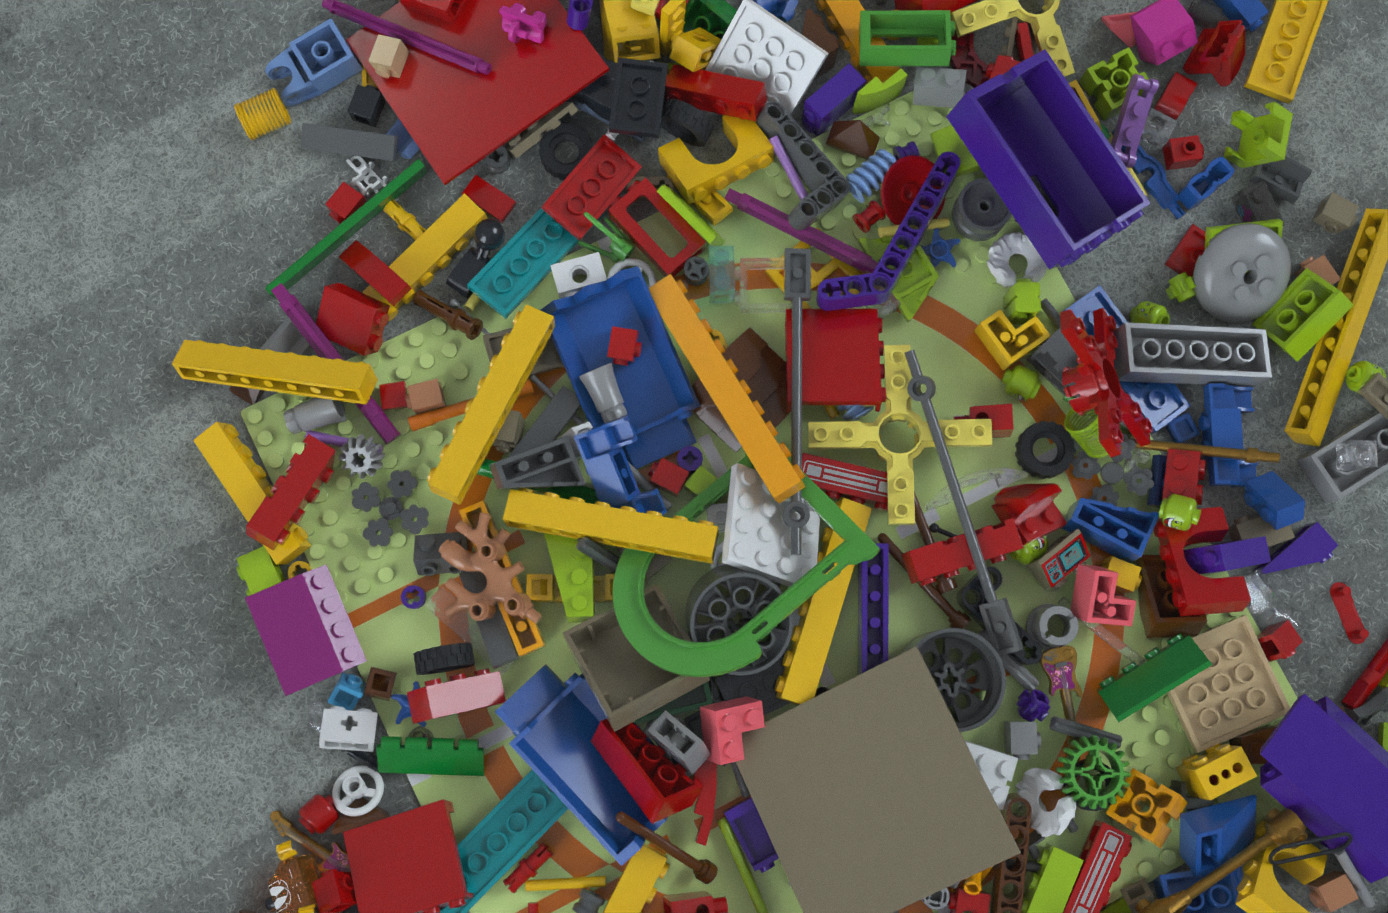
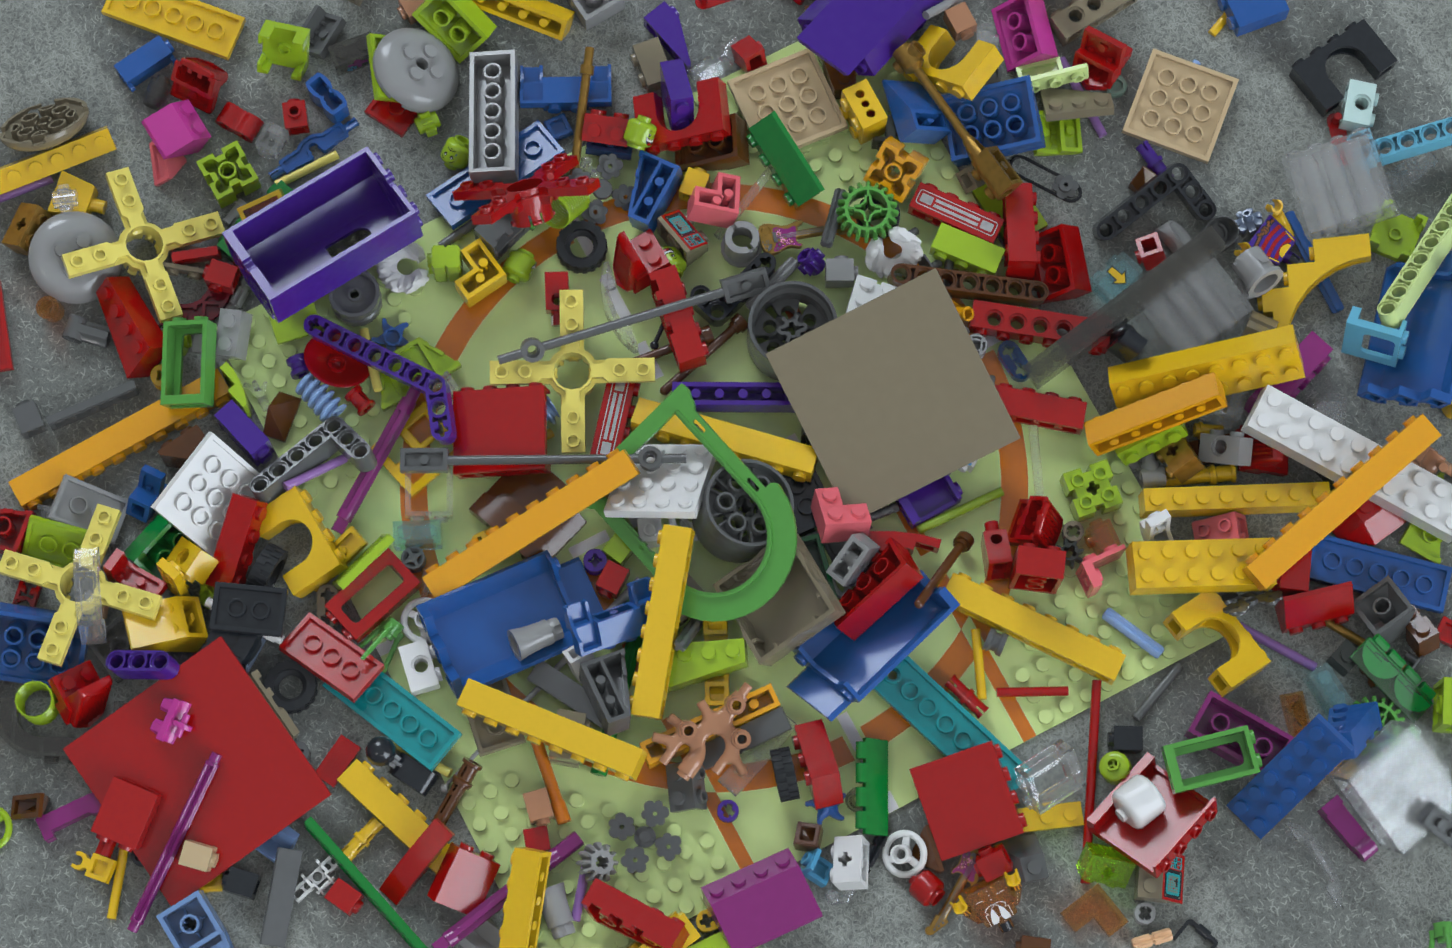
camera: 90 degrees left, 5 degrees down
red brick [607,326,642,366] -> none
medium lavender plate [1111,74,1159,168] -> none
blue brick [1244,471,1305,530] -> none
black piece [1268,832,1353,865] -> none

